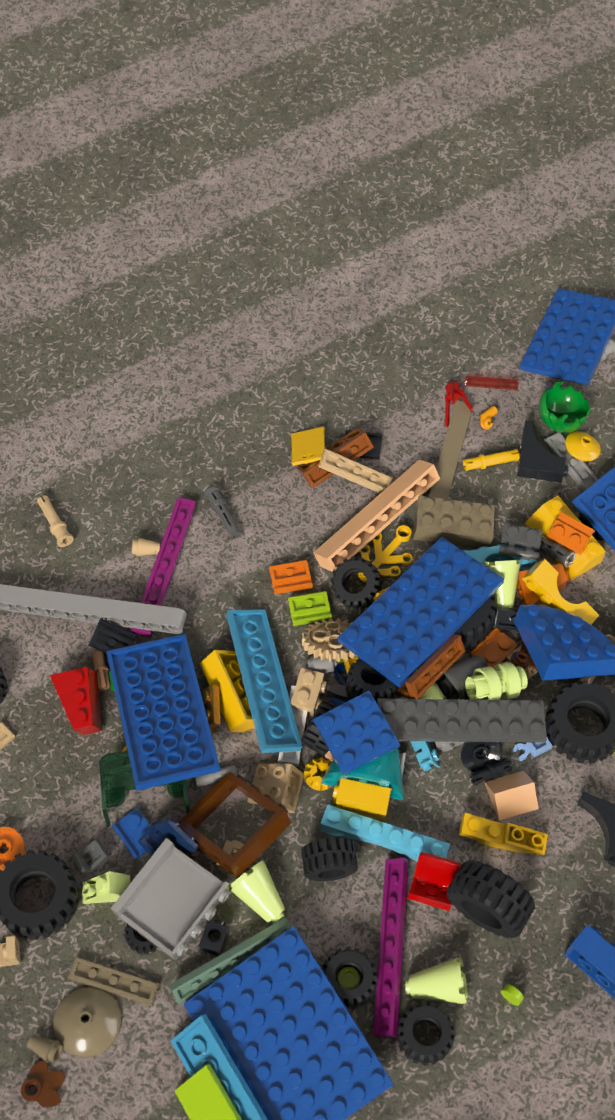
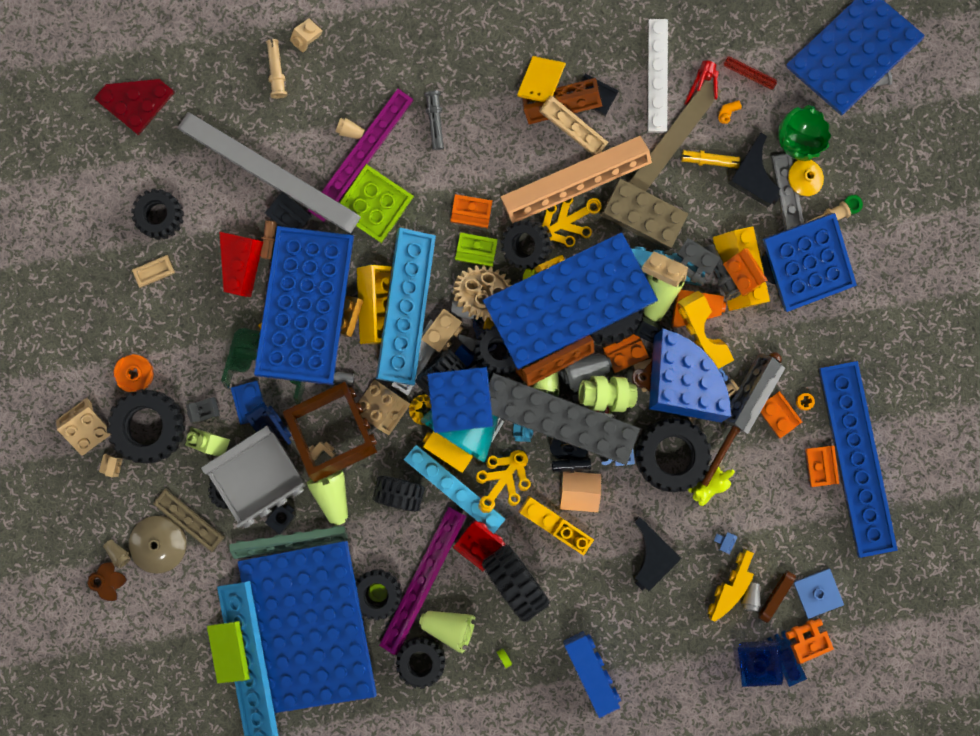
camera: 25 degrees right, 25 degrees up
none -> tan bracket [290,18,322,52]
none -> lime plate [340,164,414,244]
none -> yellow plant [476,450,531,513]
none -> tan bracket [642,251,688,287]
none -> white plate [648,19,668,133]

